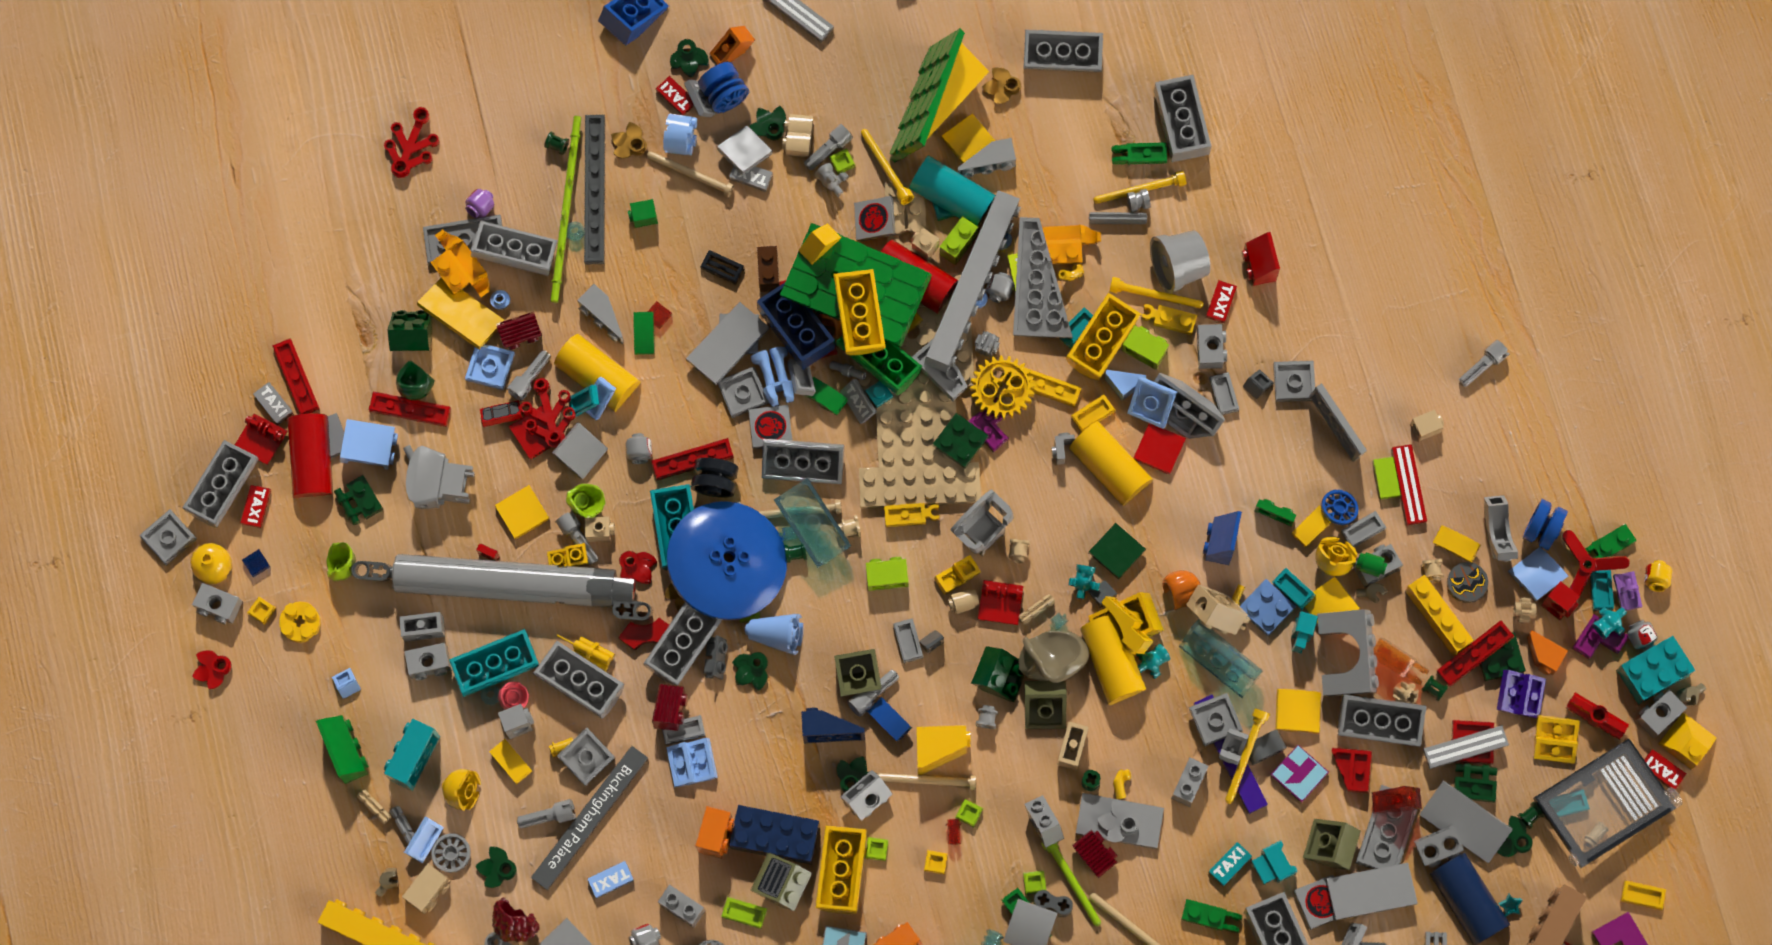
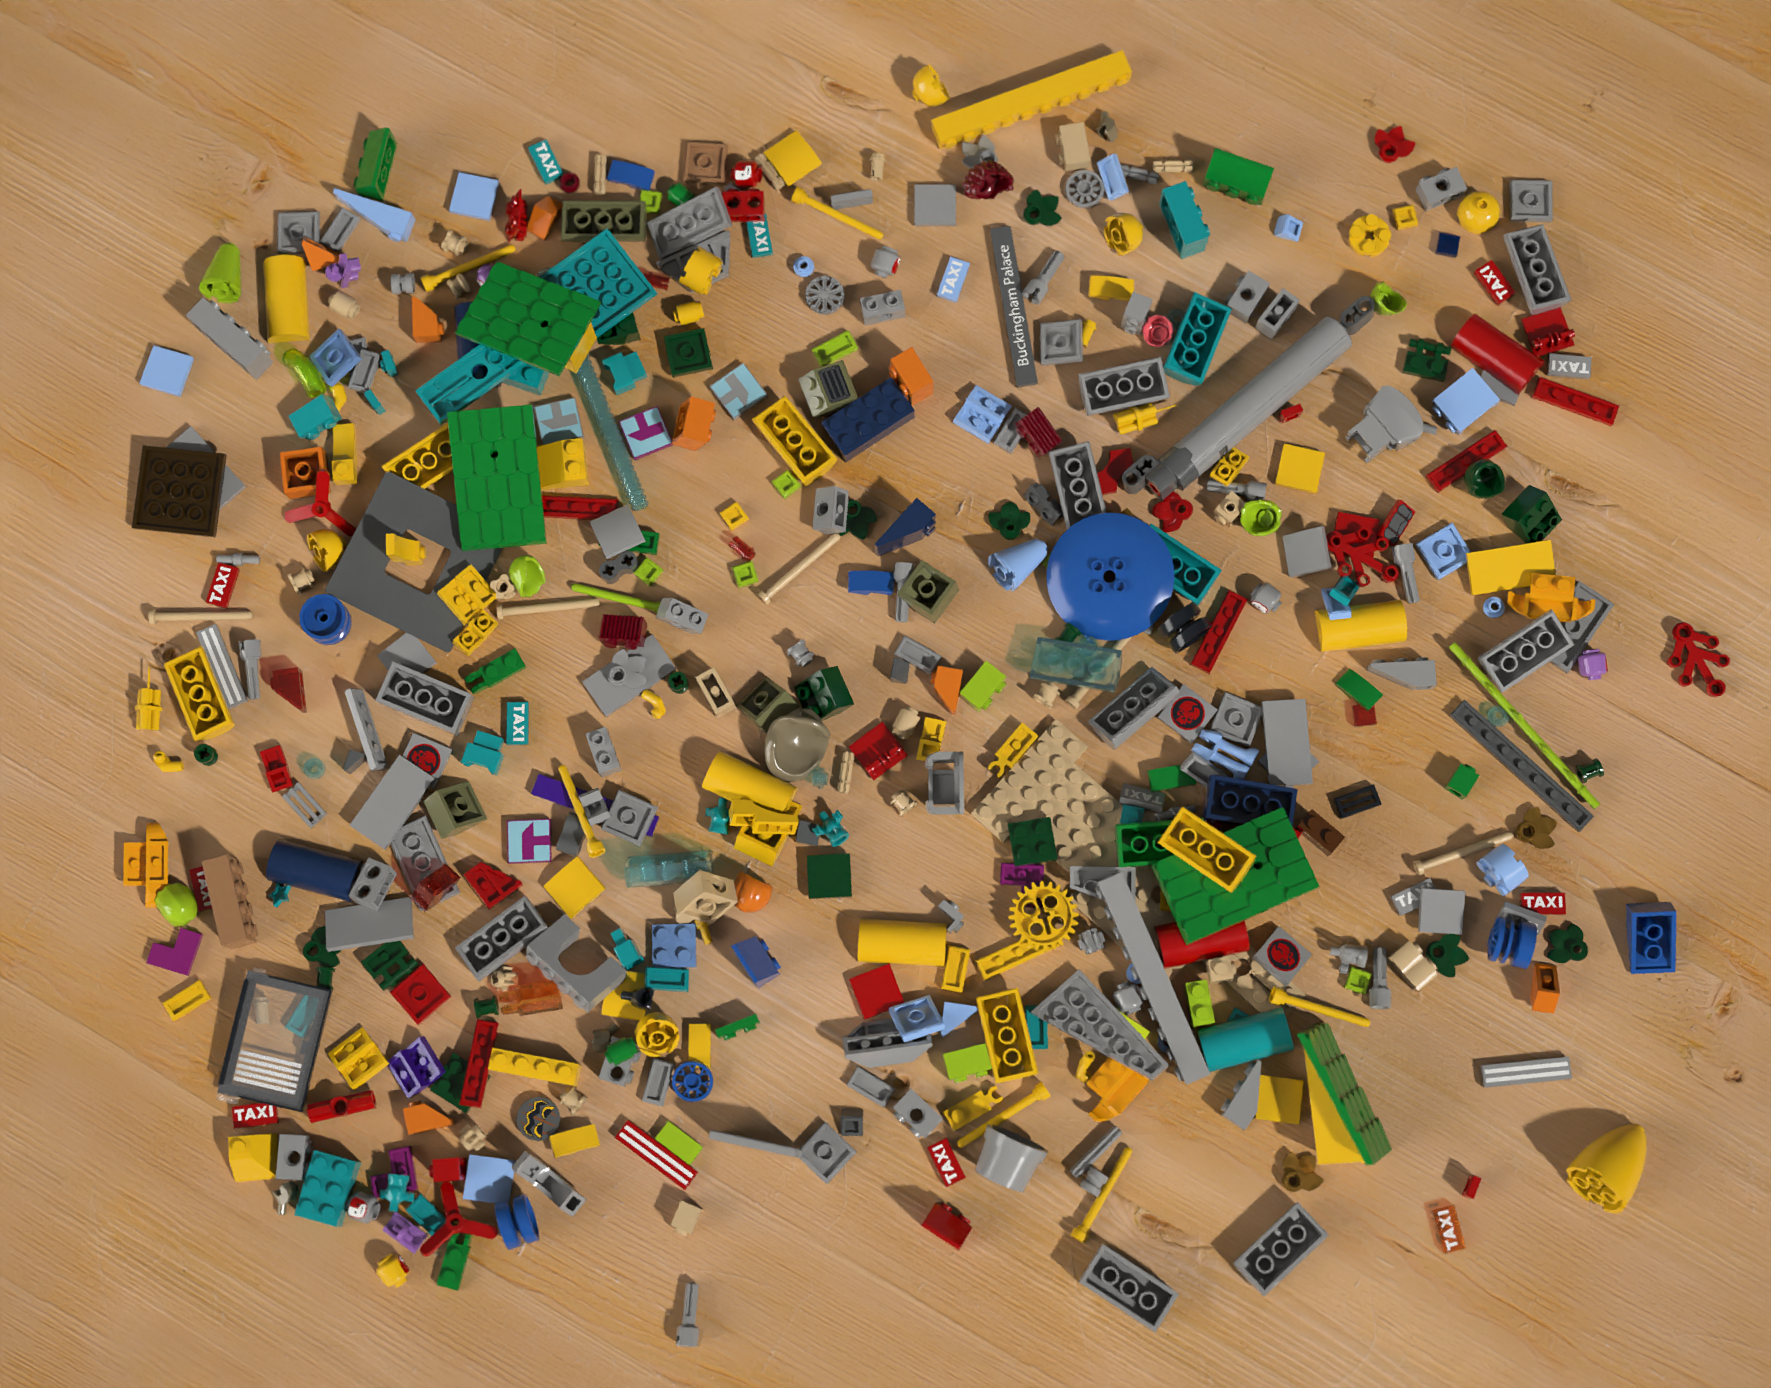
camera: 135 degrees right, 5 degrees up
dark red brick [496,311,542,350] -> none
yellow slope [798,223,841,265] -> none
yellow slope [916,725,971,775] -> none
green hinge [1111,143,1167,165] -> none
light grey tile [1423,725,1509,769] -> none
none -> black piece [621,988,654,1010]
none -> orange slope [930,666,963,715]

